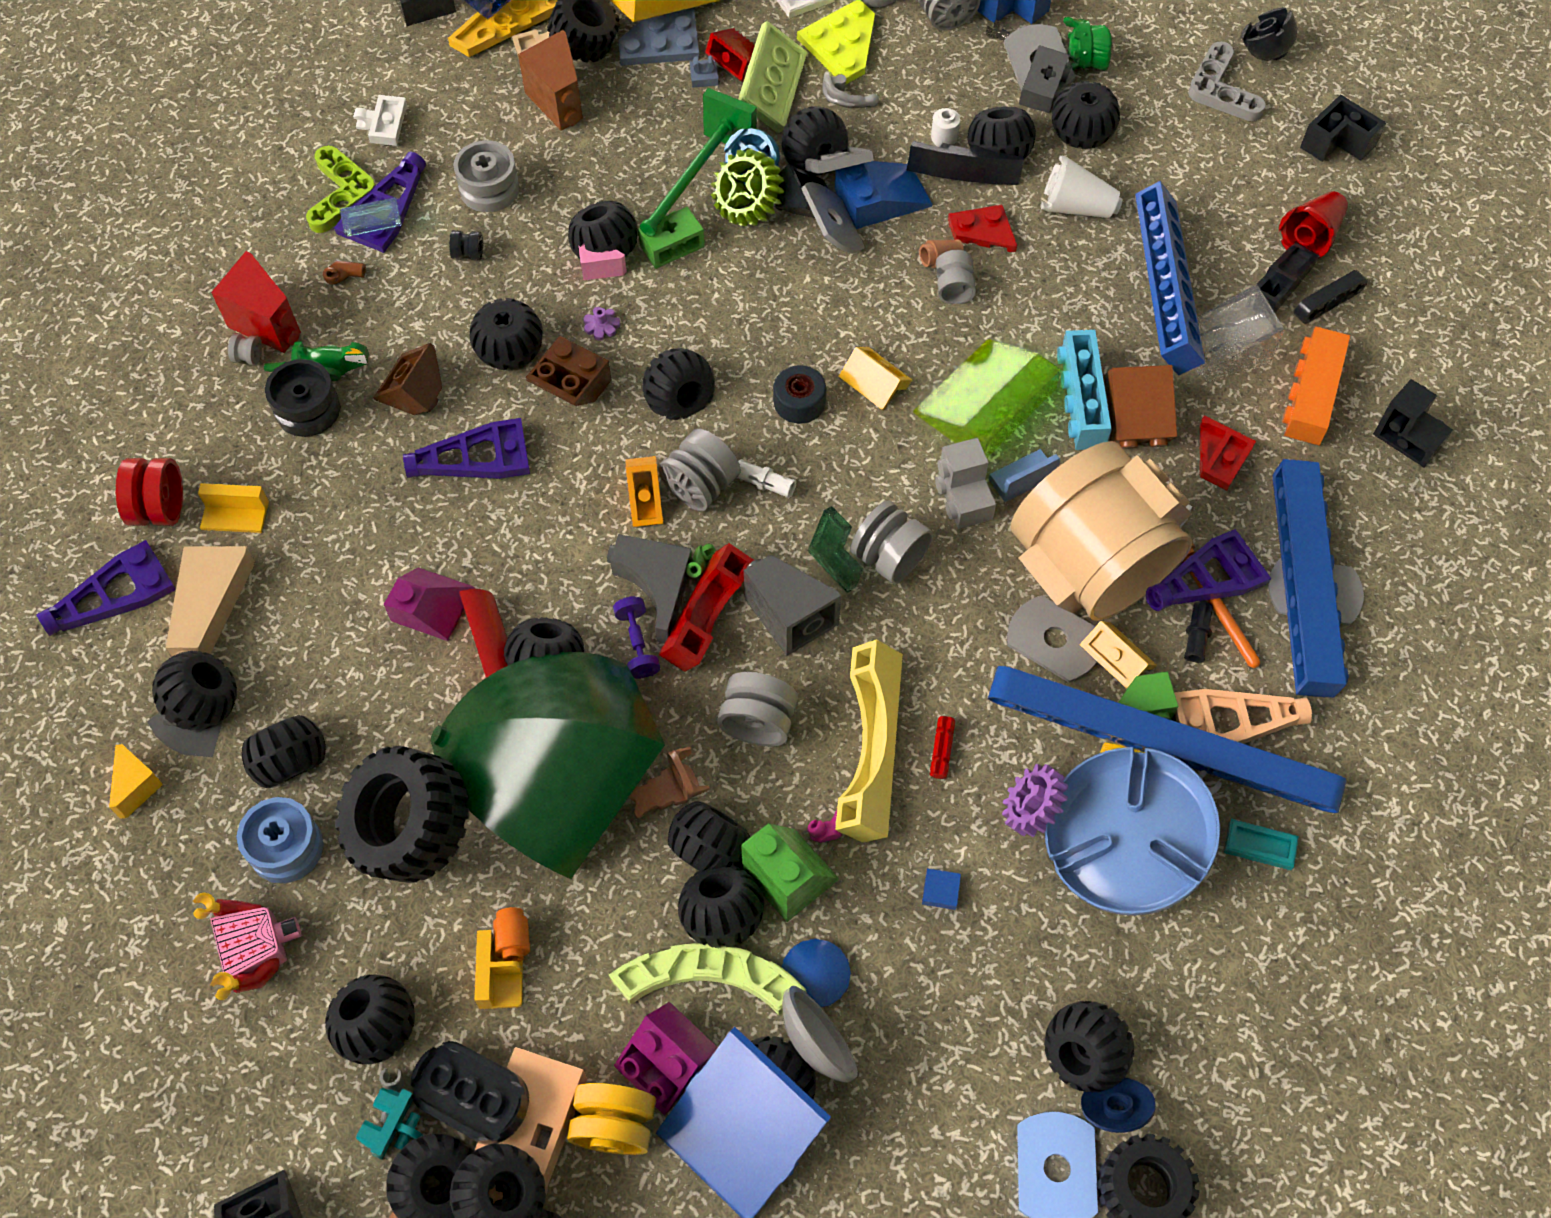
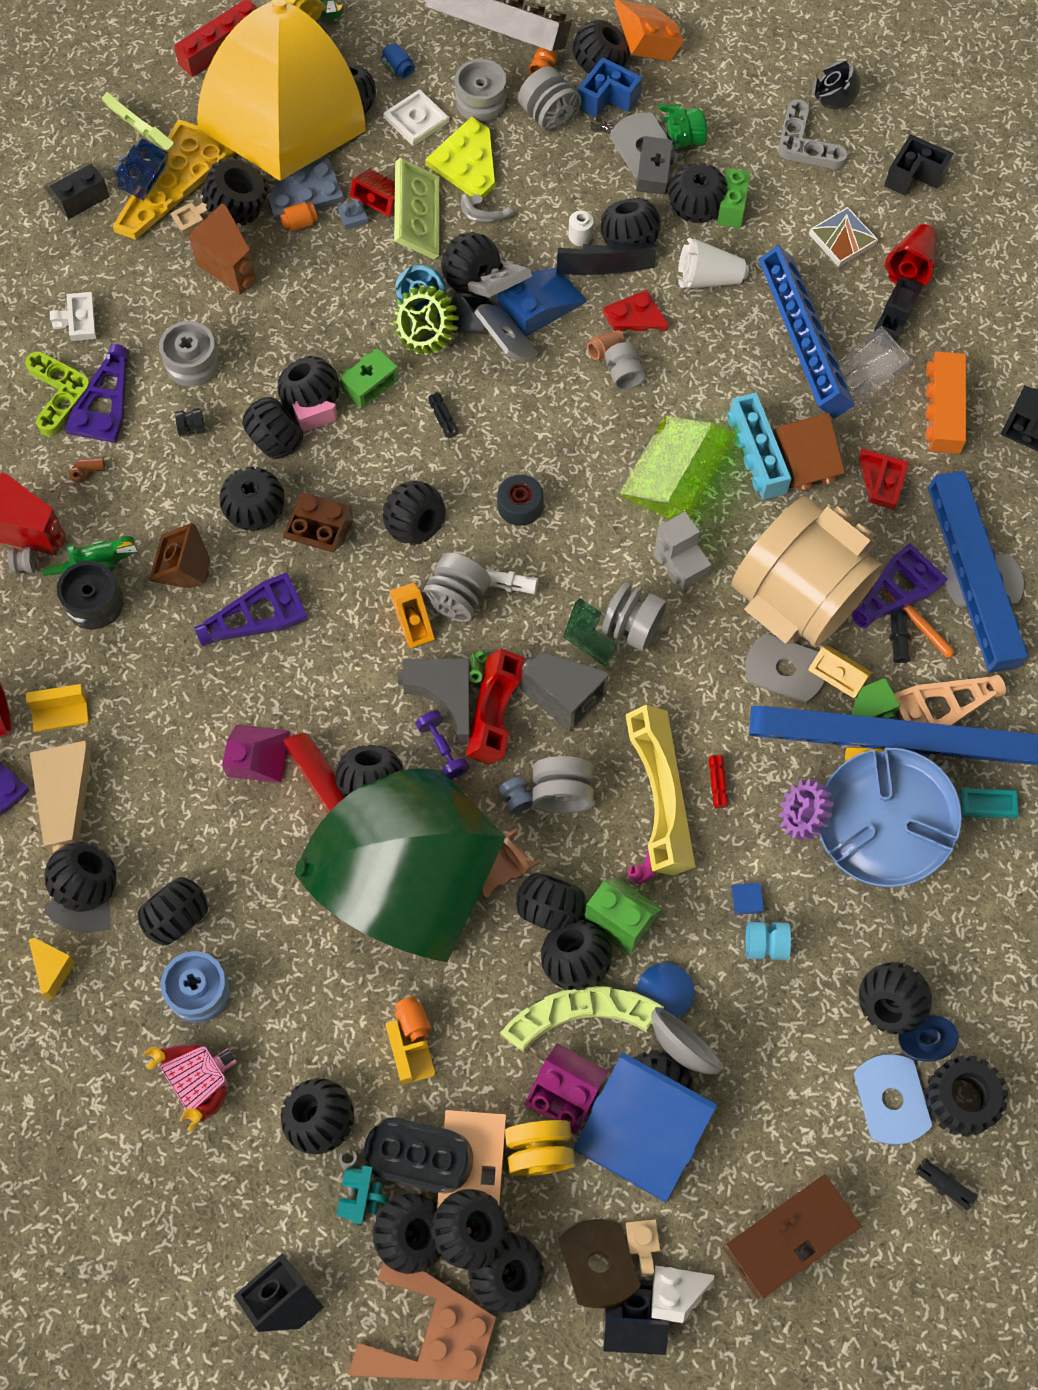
camera: 15 degrees left, 5 degrees up
black tyre [335,746,469,883] -> none
clear light blue tile [340,197,402,237] -> none
medium lavender plant [584,307,621,340] -> none
green tile [640,88,757,236] -> none
panel [838,347,912,410] -> none
medium blue panel [989,449,1060,502] -> none
black beam [1294,270,1368,324] -> none
none -> black wheel [242,397,304,459]
none -> orange brick [280,202,318,232]
none -> black axle [428,392,458,438]
none -> sand blue wheel [498,776,533,815]
none -> bright green brick [717,168,750,228]
none -> medium azure wheel [745,922,791,960]
none -> tile [809,207,878,267]

